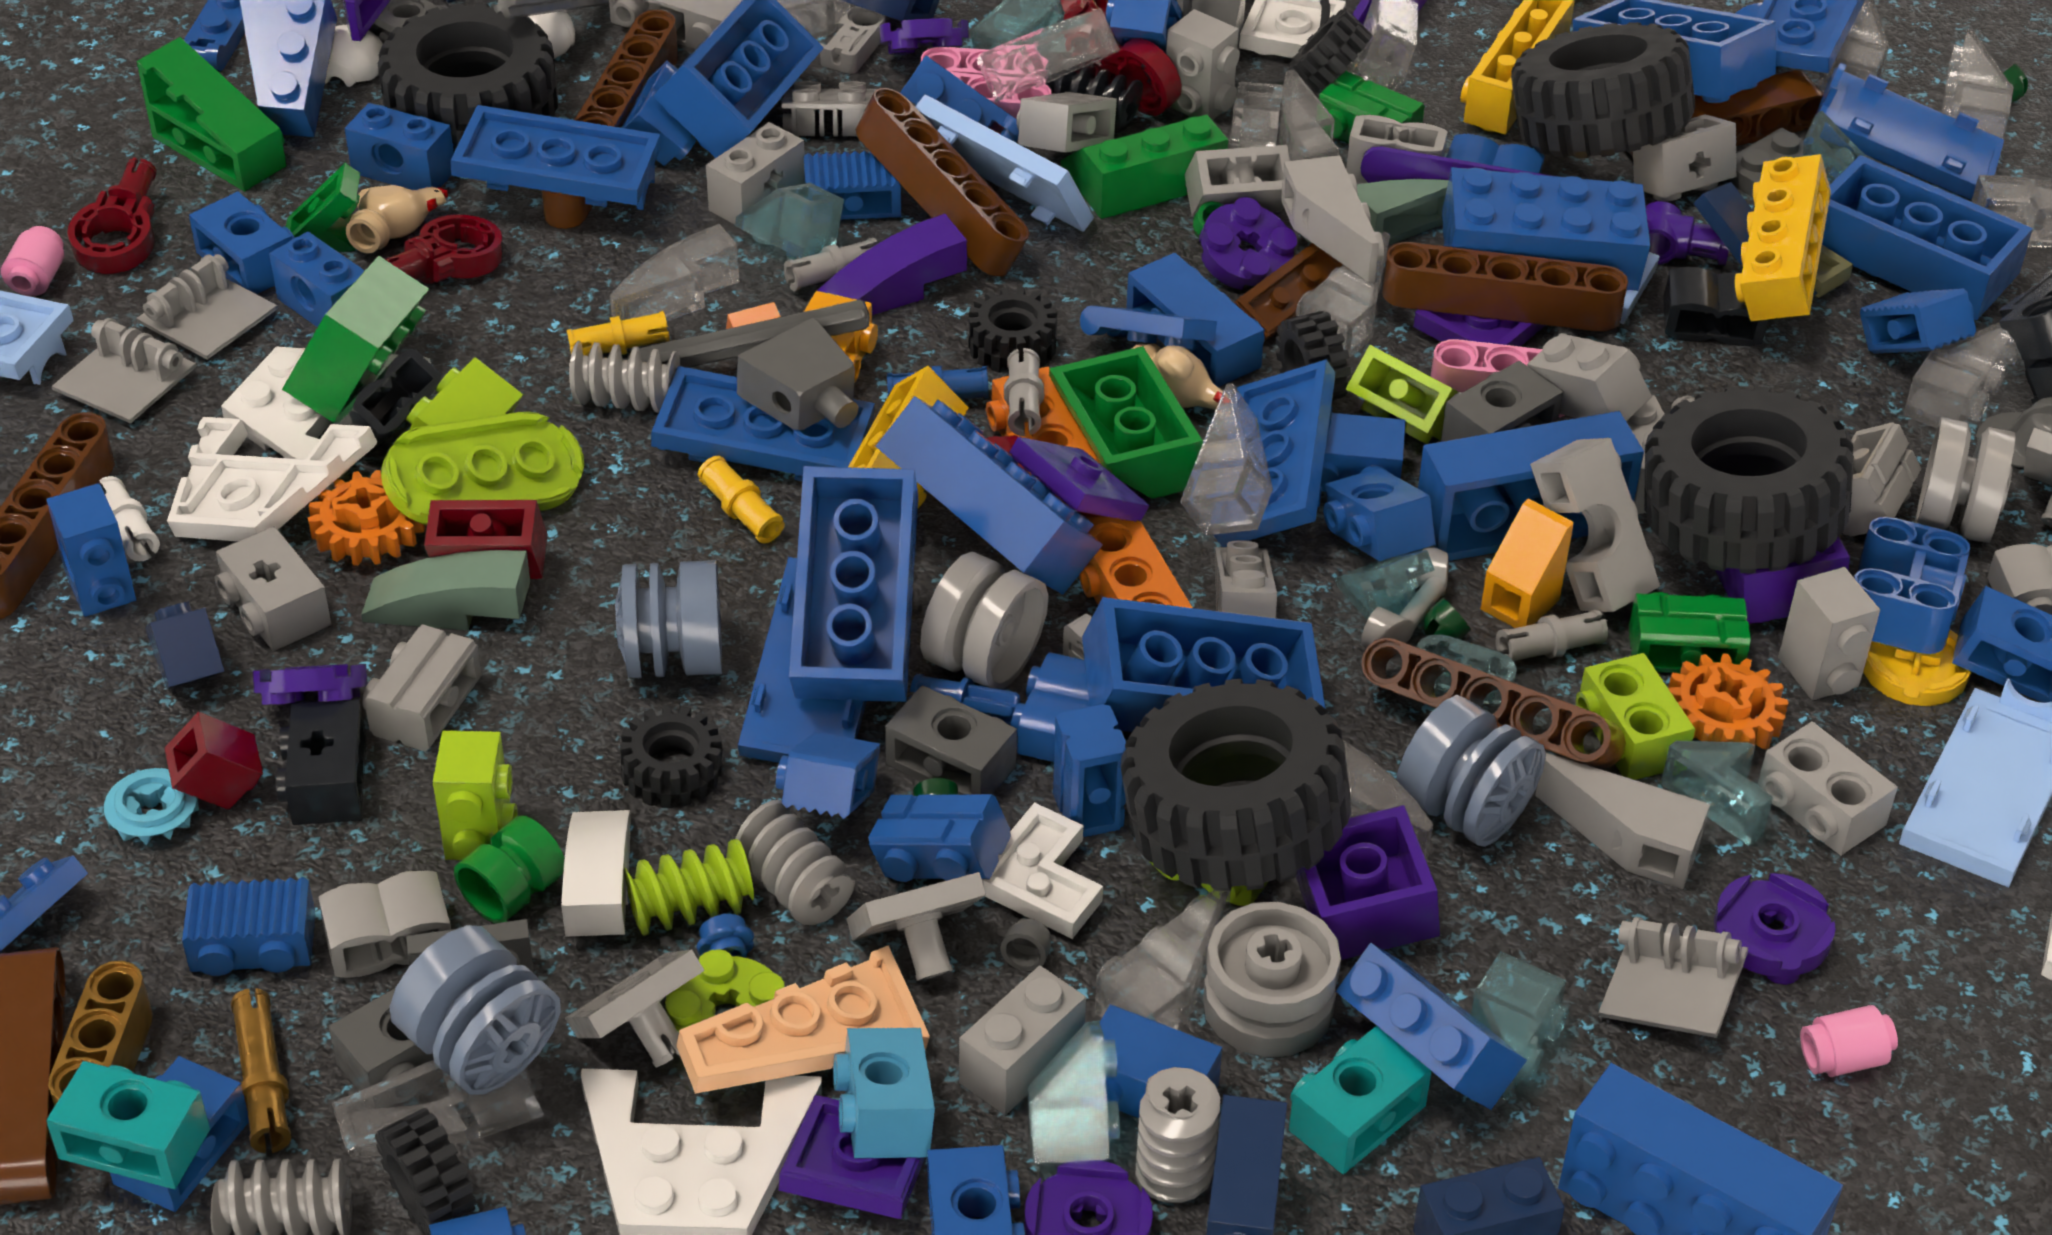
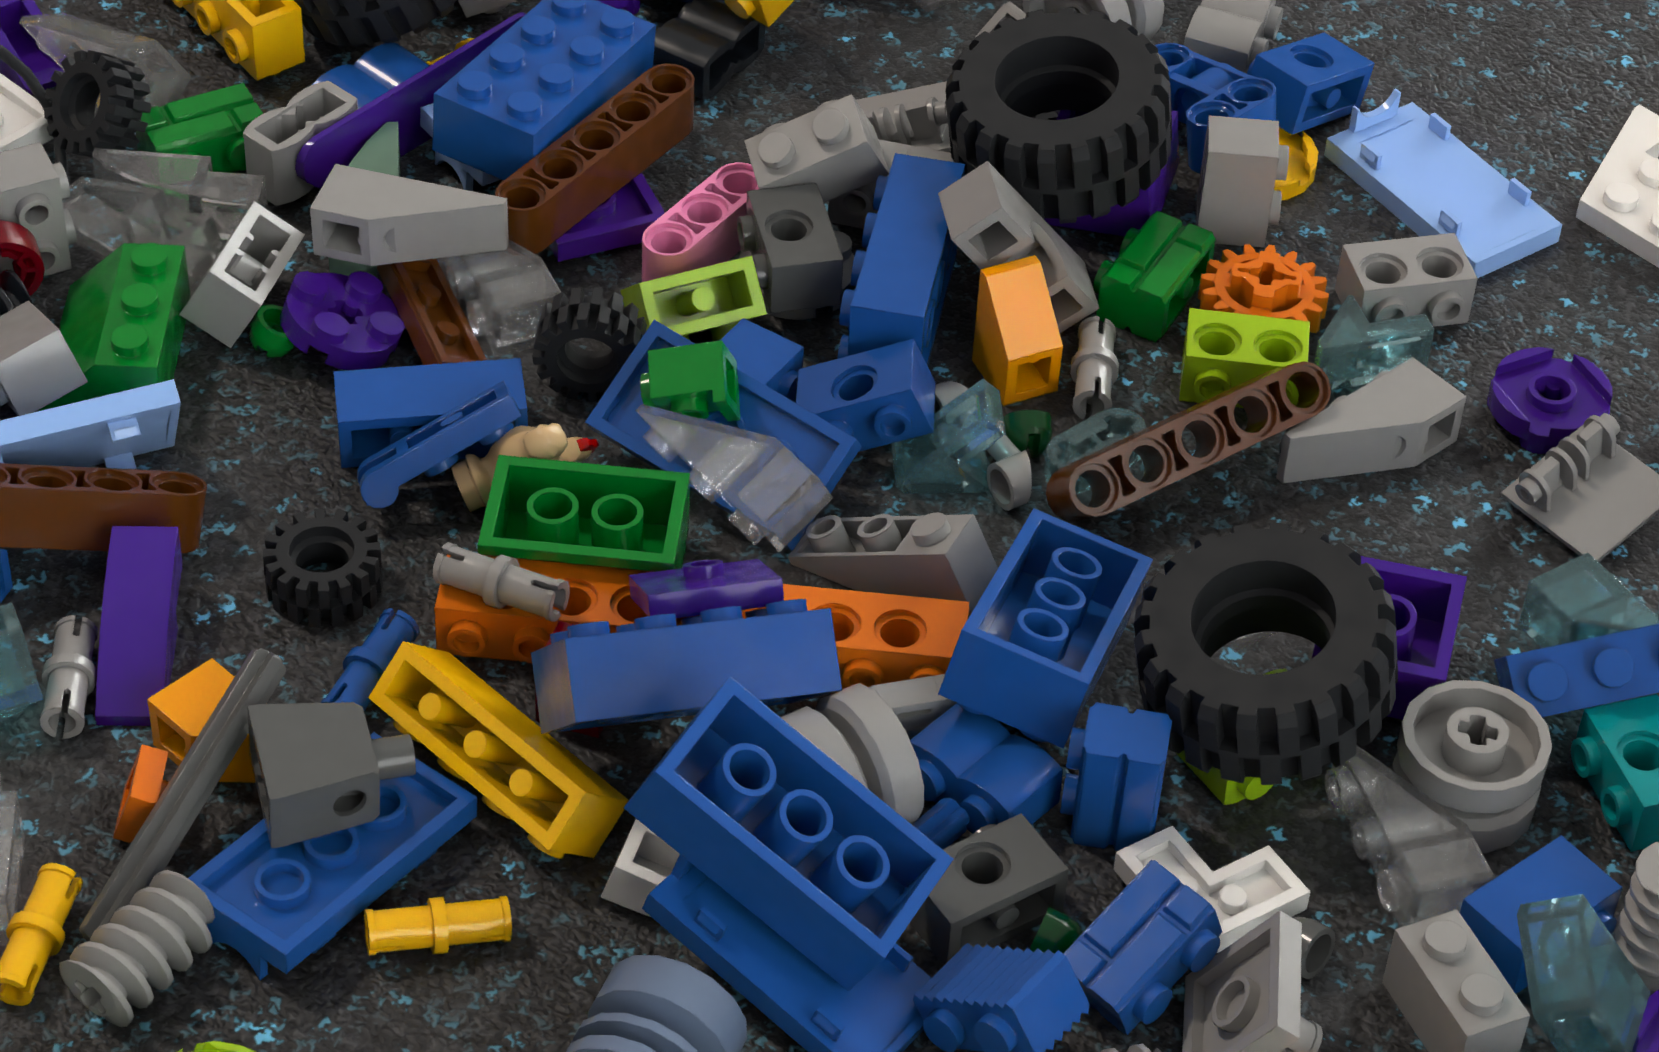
camera: 65 degrees left, 0 degrees up
sand blue wheel [1396,695,1546,847] -> none
none -> green brick [640,340,740,423]

